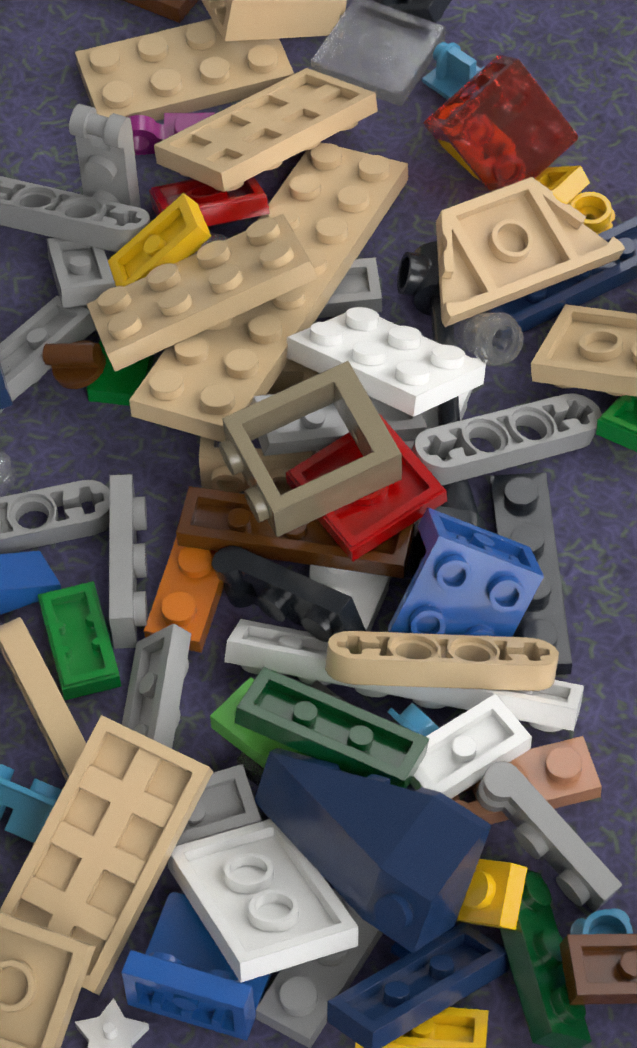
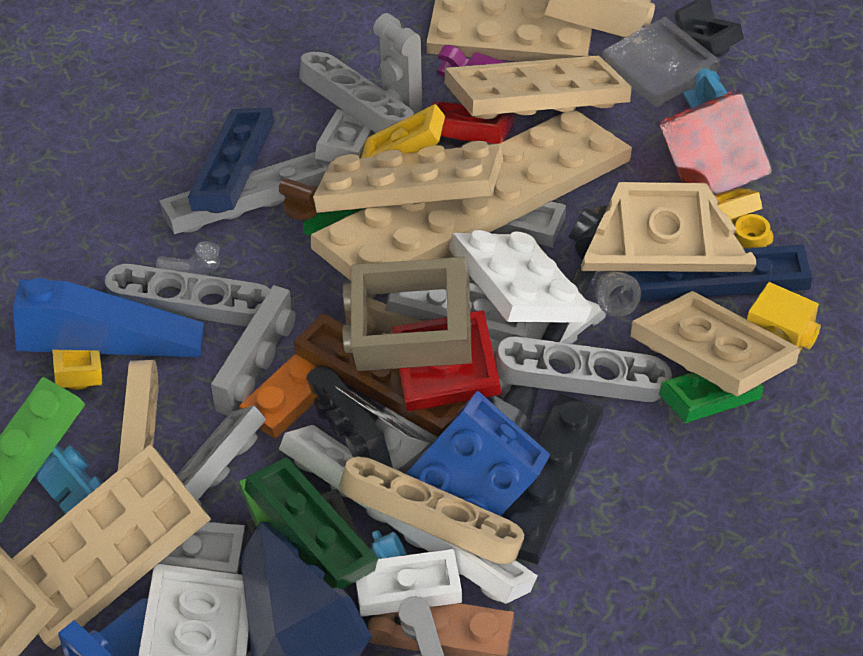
camera: 25 degrees right, 5 degrees down
green plate [38,581,122,701] -> none
none -> black sticker [335,386,433,444]

